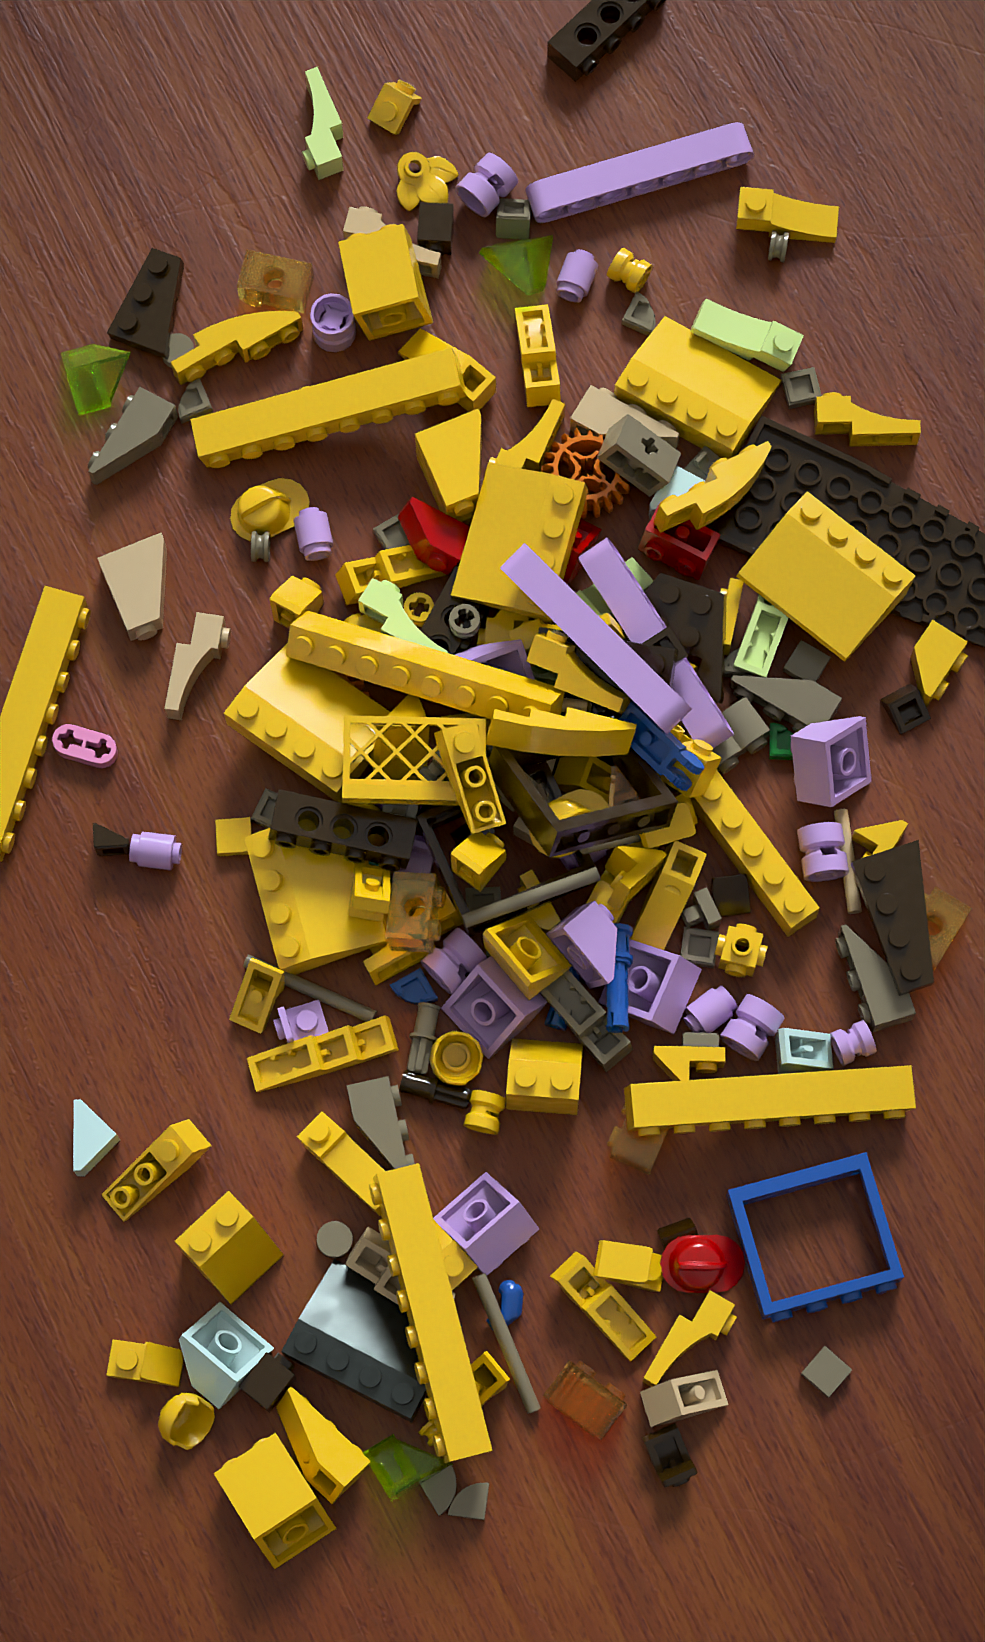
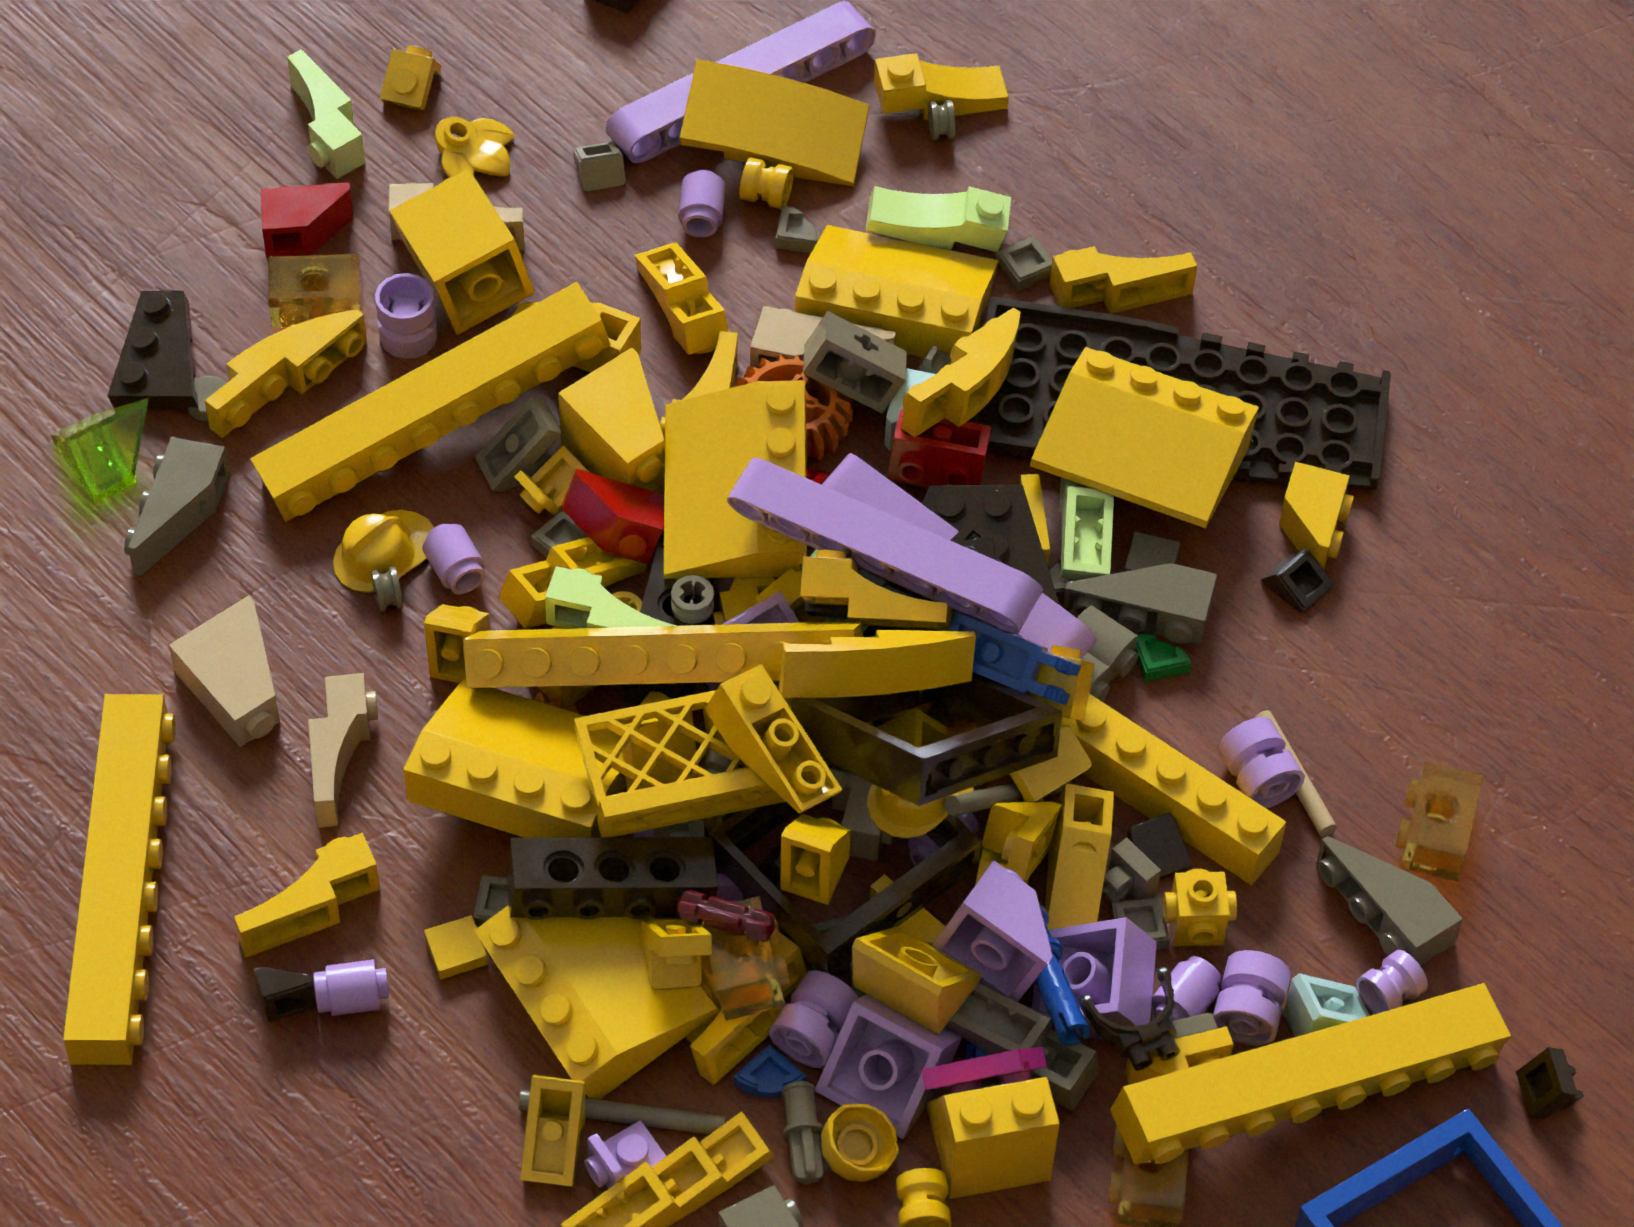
camera: 20 degrees left, 20 degrees down
bright pink beam [52,724,118,768] -> none
dark tan tile [178,378,213,424] -> none
dark brown axle [399,1070,471,1109] -> none
dark brown brick [417,202,454,256] -> none
lavender wheel [455,153,518,217] -> none
dark tan bar [461,867,601,928] -> none
clear neon green slope [479,235,553,296] -> none
lavender slope [791,716,872,807] -> none
dark brown wing [851,840,934,996] -> none
yellow slope [852,820,908,858] -> none
none -> yellow slope [234,833,380,958]
none -> red slope [260,182,353,258]
none -> dark tan slope [475,396,562,493]
none -> yellow bracket [514,445,591,516]
none -> dark red axle [677,890,776,942]
none -> yellow slope [679,59,870,187]
none -> dark pink plate [921,1047,1047,1094]
none -> dark brown helmet [1079,967,1180,1071]
none -> dark brown tile [1516,1047,1584,1119]

